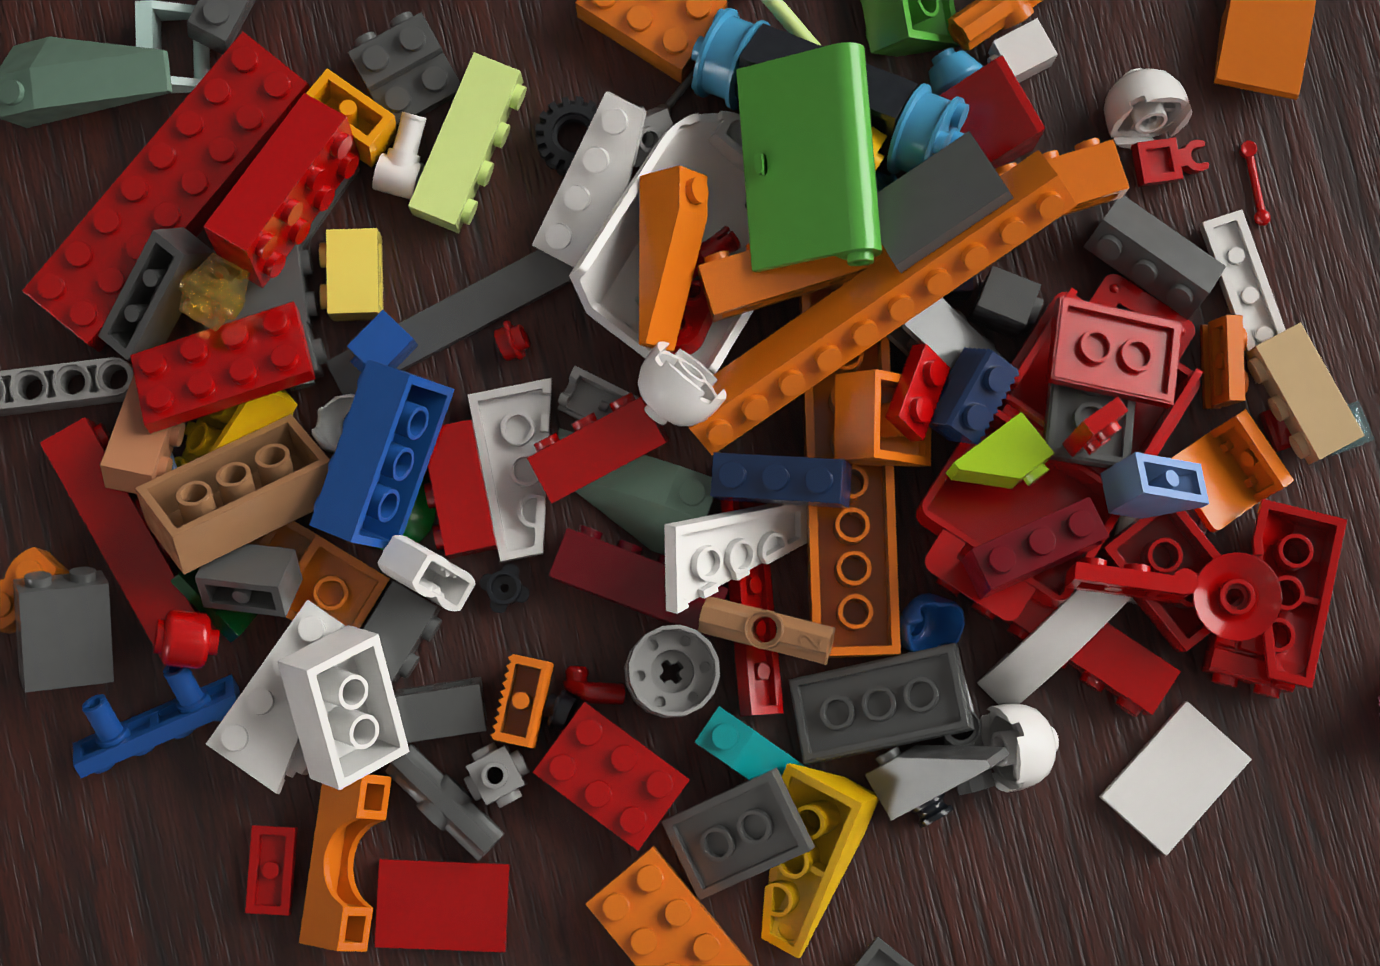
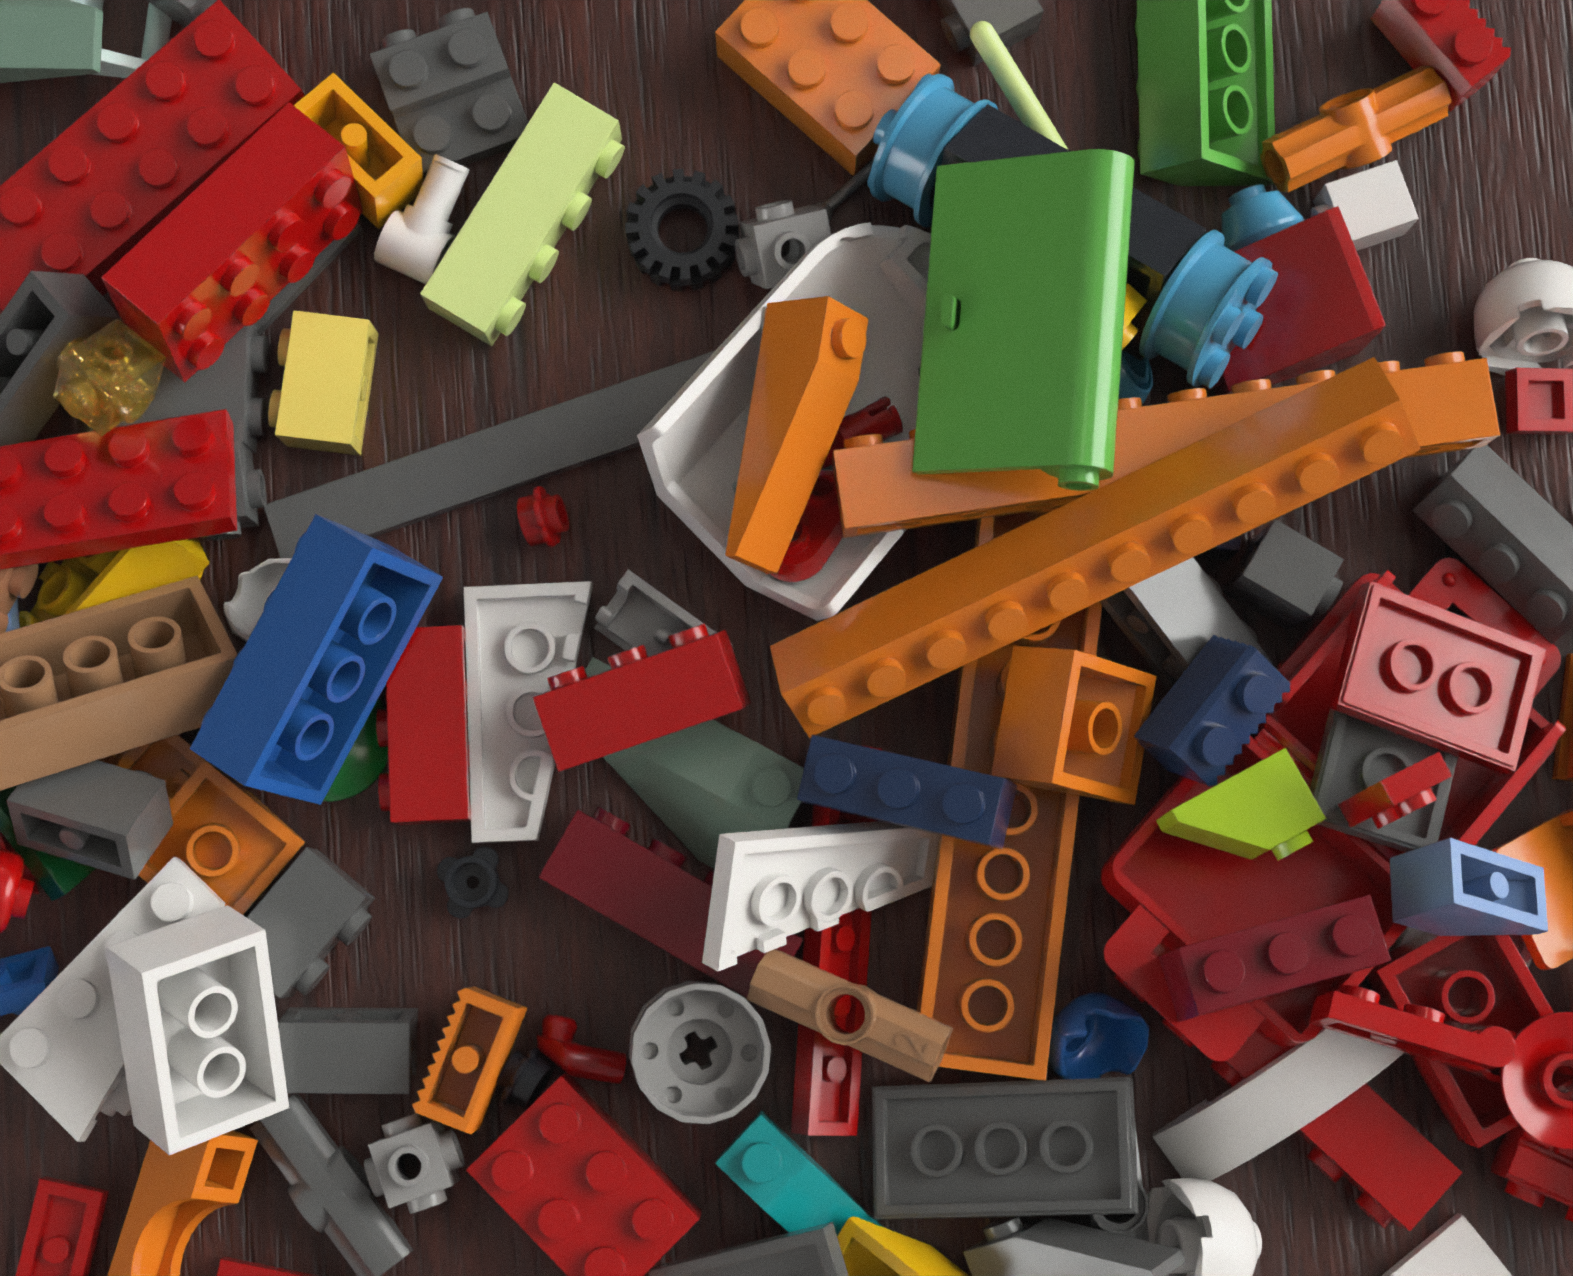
camera: 10 degrees right, 0 degrees up
blue brick [347,310,418,373] -> none
white brick [377,535,476,611] -> none
white wing [532,92,647,267] -> none
white cylinder [638,341,727,426] -> none
dark grey tile [877,131,1014,273] -> none
red plate [885,343,950,442] -> none

